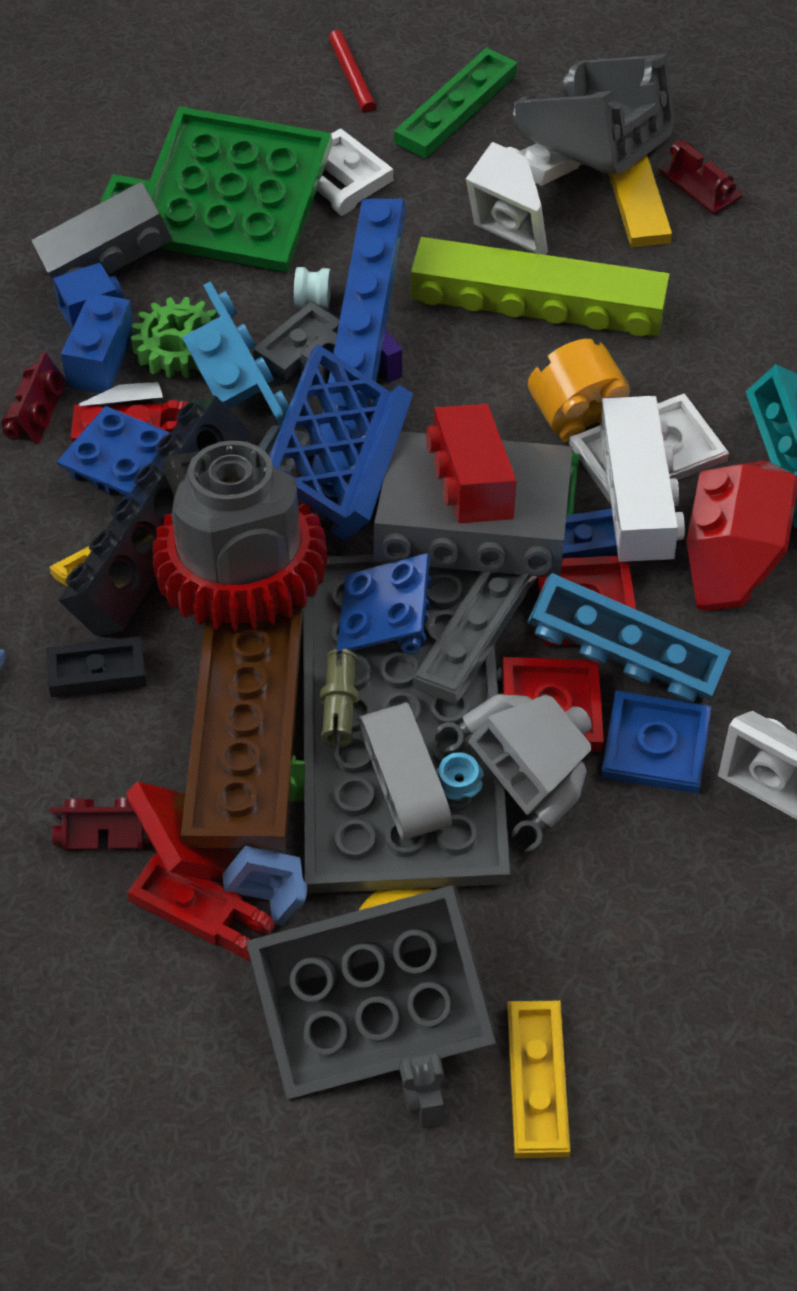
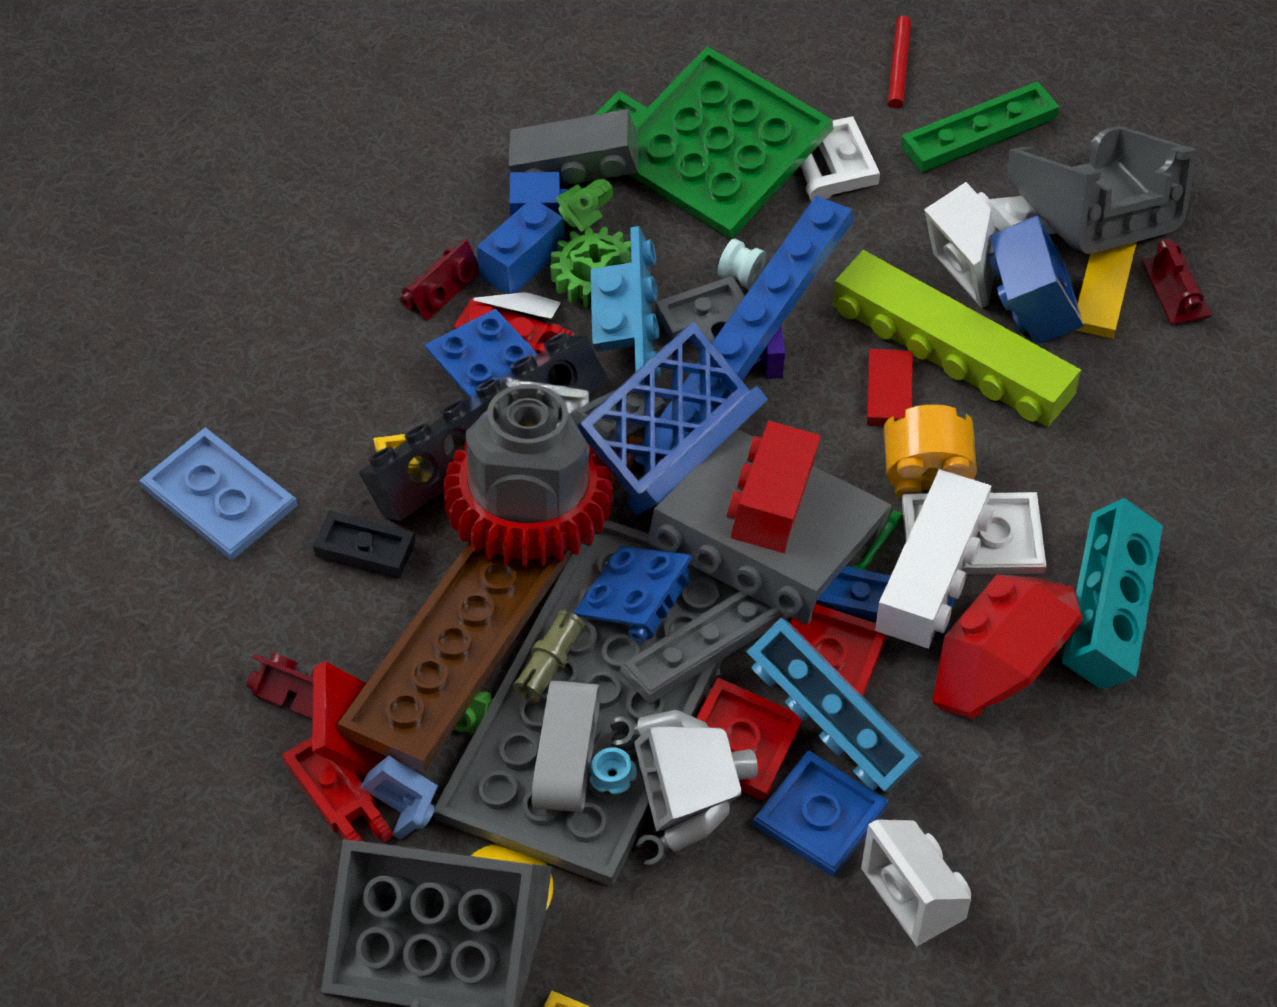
camera: 25 degrees right, 0 degrees up
none -> bright green hinge [555,179,613,232]
none -> red tile [867,349,913,426]
none -> blue brick [988,215,1084,344]

